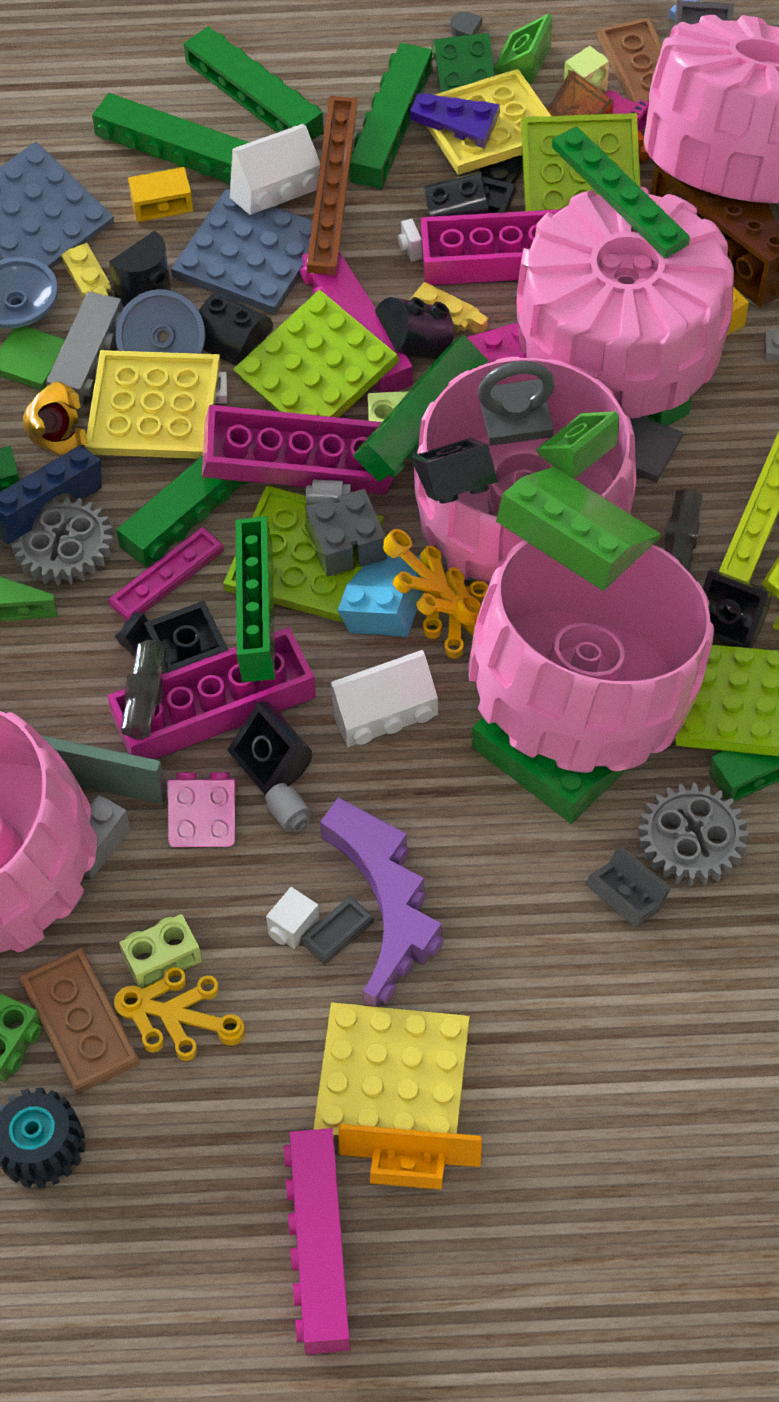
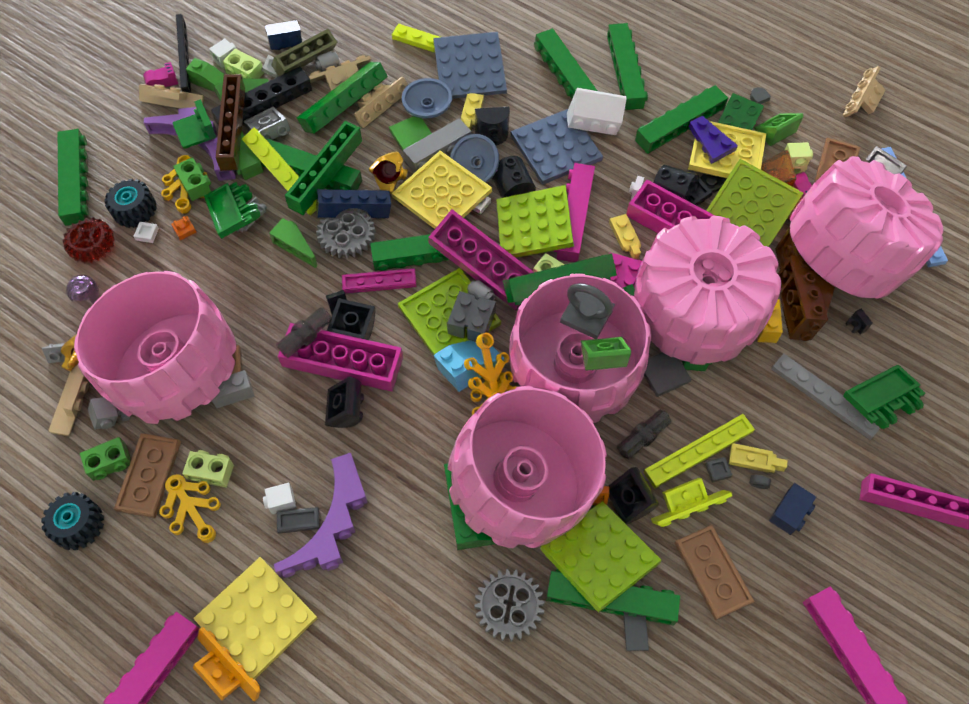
camera: 35 degrees right, 5 degrees up
sand green tile [41,735,167,804] -> none
yellow brick [128,167,193,222] -> none
bracket [168,772,238,847] -> none
green brick [235,516,275,683] -> none
light grey brick [265,783,312,832] -> none
dark orange plate [307,96,358,275] -> none
white slope [331,650,438,747] -> none
black brick [374,297,454,360] -> none
black slope [410,438,498,504] -> none
bright green slope [496,467,661,591] -> none
green plate [552,126,690,259] -> none
dark grey bracket [585,847,670,927] -> none

